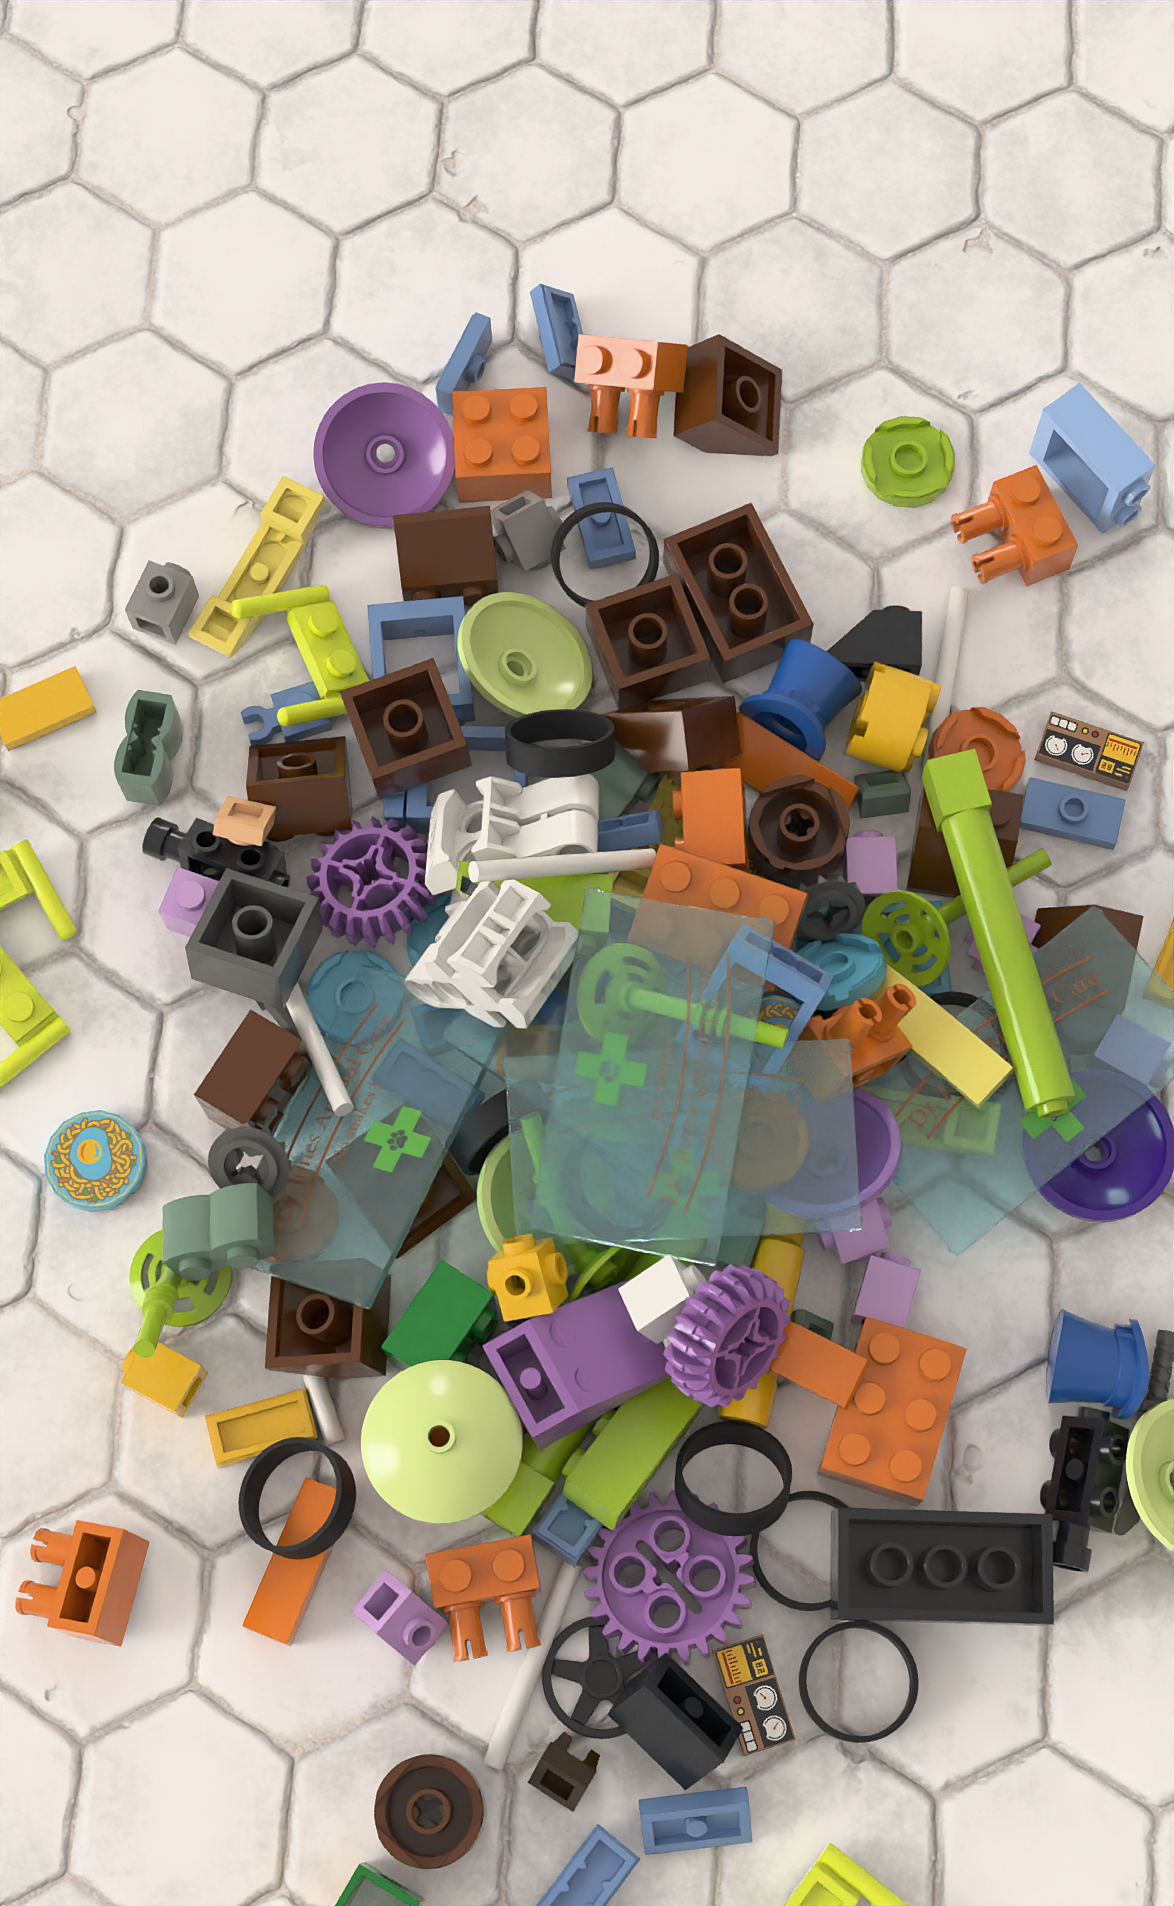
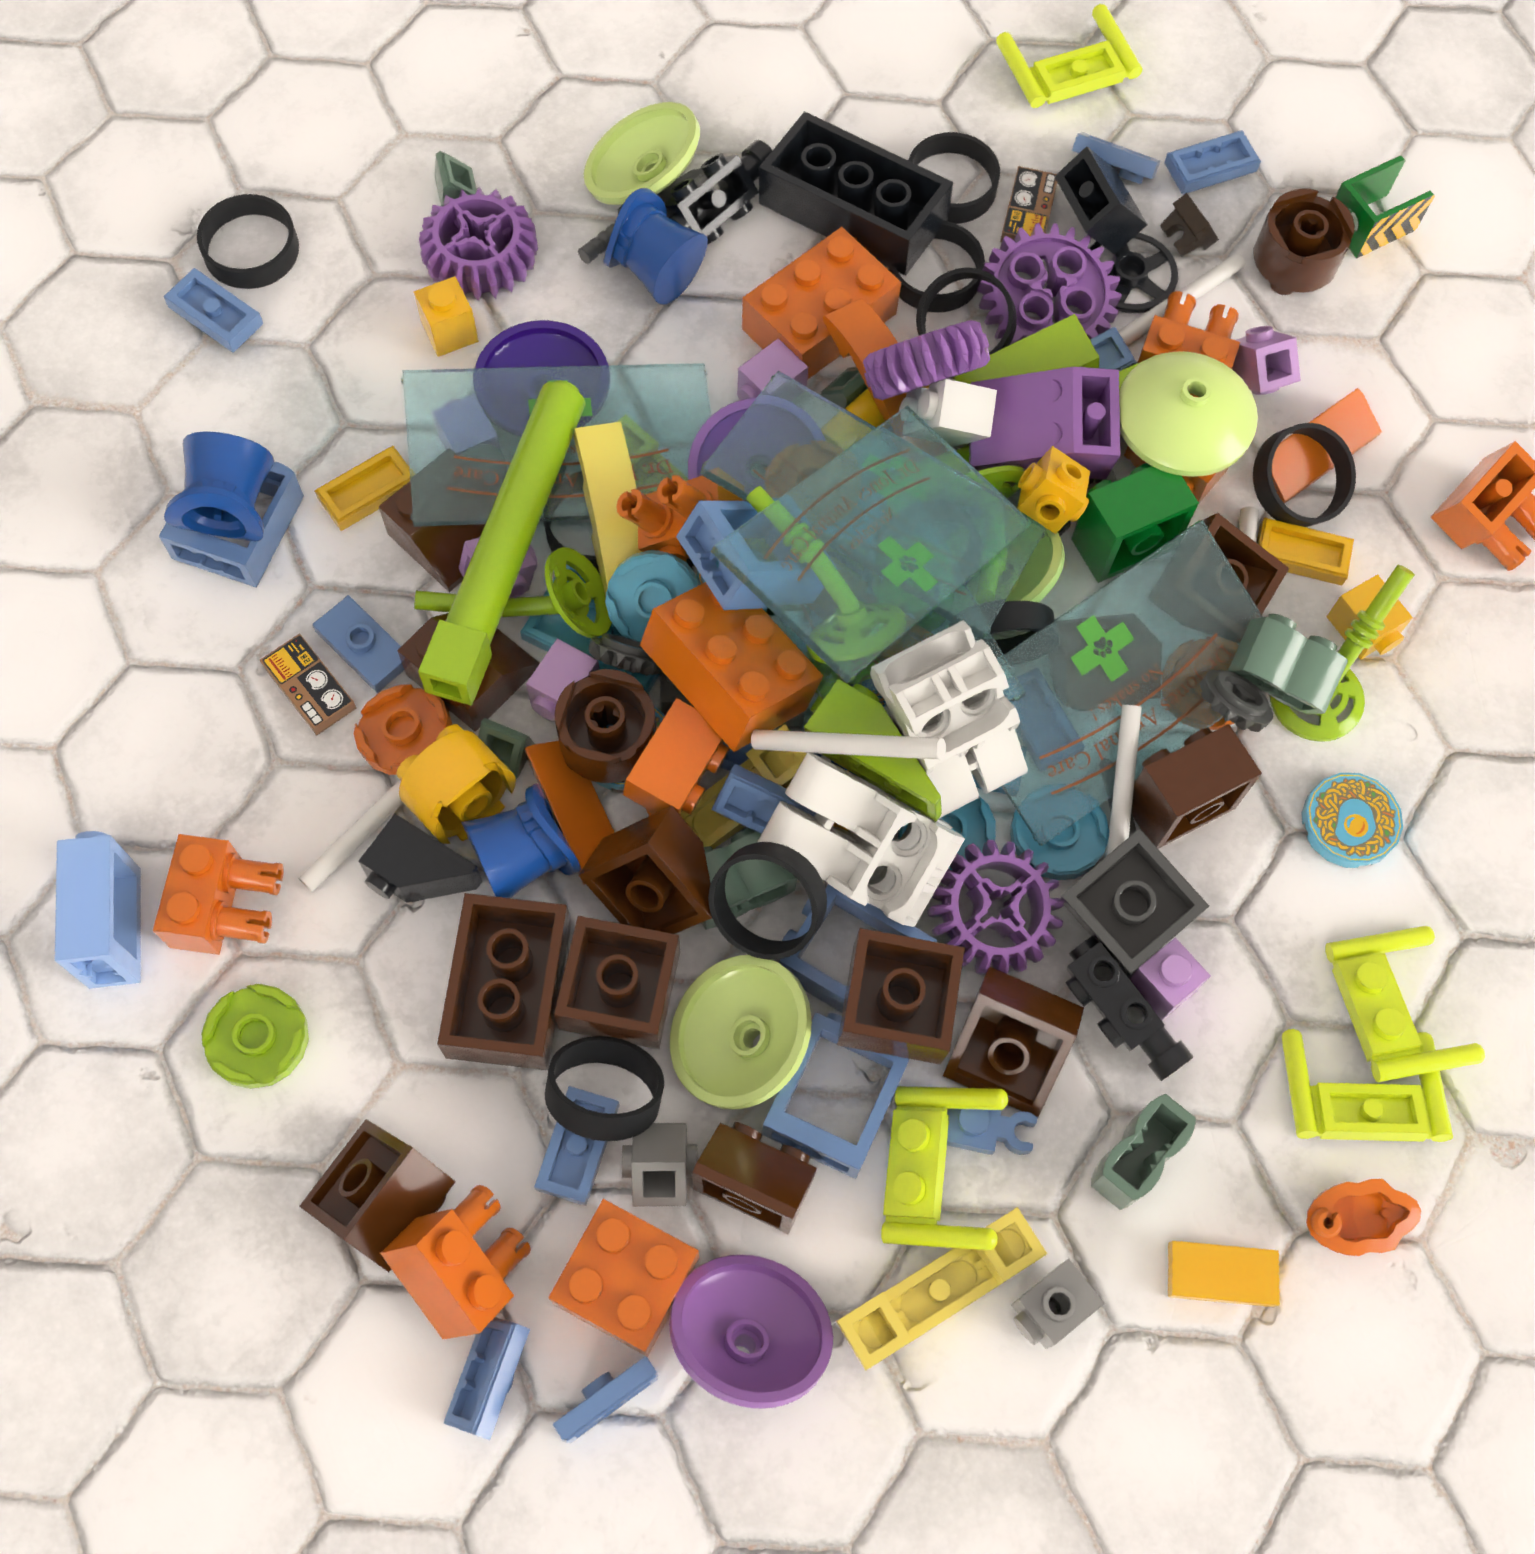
camera: 155 degrees left, 5 degrees down
light nougat plate [213,796,276,846] -> none

